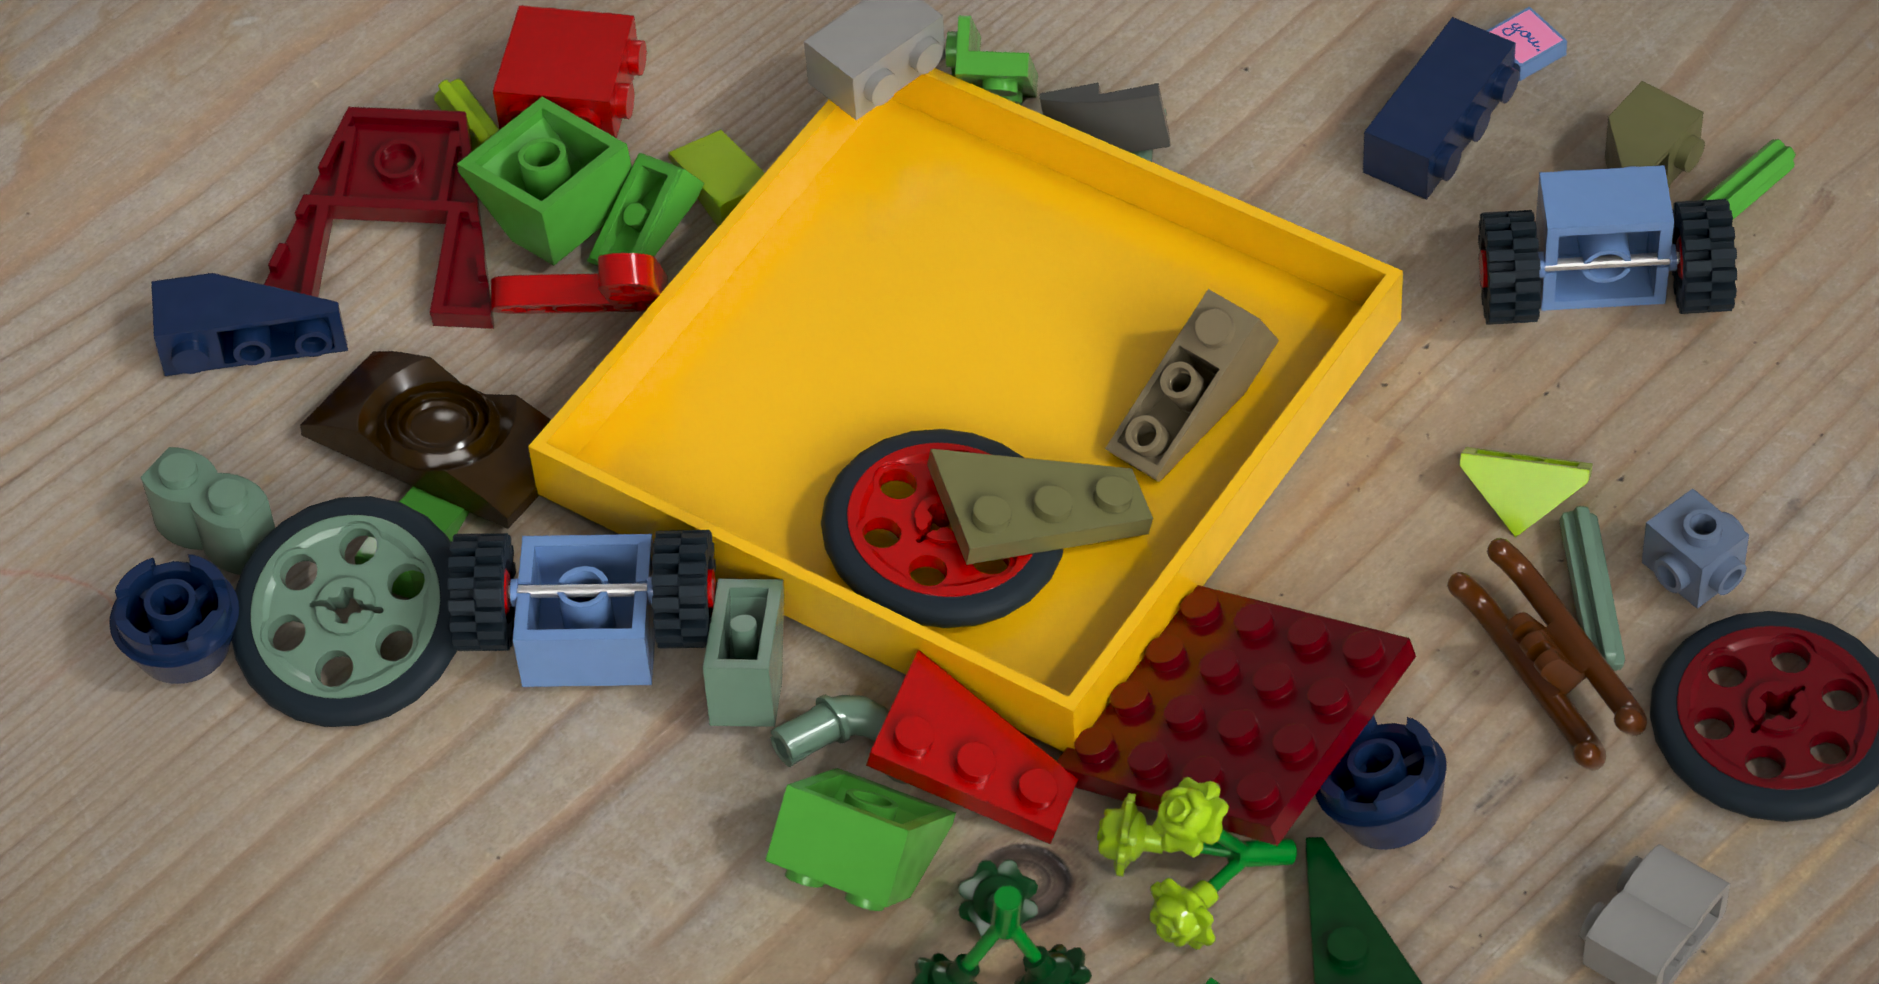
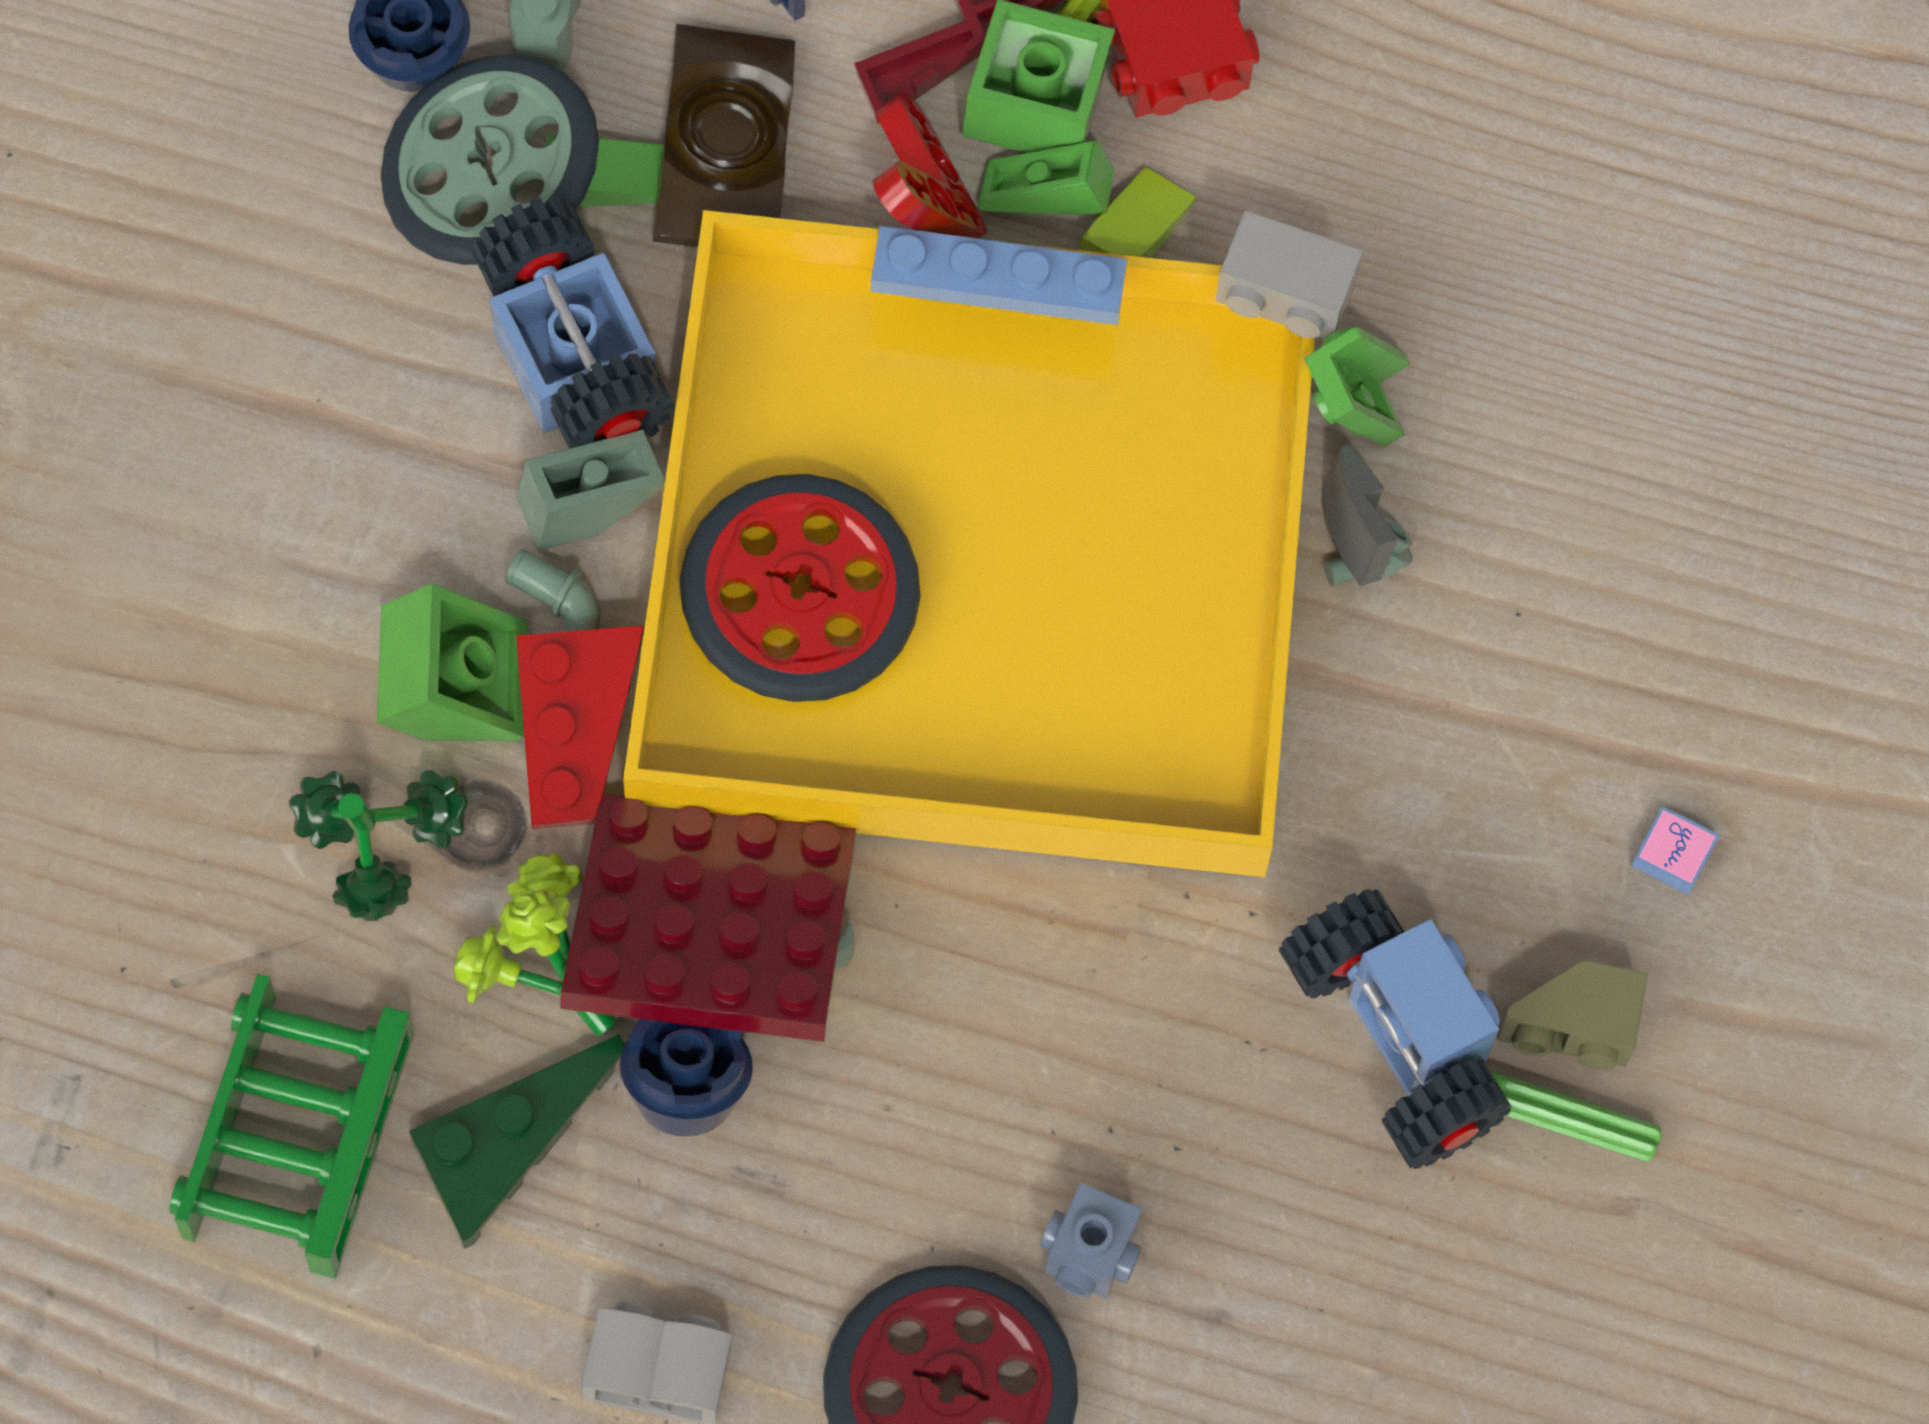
camera: 55 degrees right, 15 degrees up
olive wing [927,449,1153,565] -> none
dark tan slope [1105,289,1279,482] -> none
dark blue brick [1363,17,1520,200] -> none
reddish brown piece [1447,538,1647,771] -> none
lime slope [1460,447,1593,538] -> none
sand green axle [1559,506,1625,671] -> none
none -> medium blue plate [871,225,1127,325]

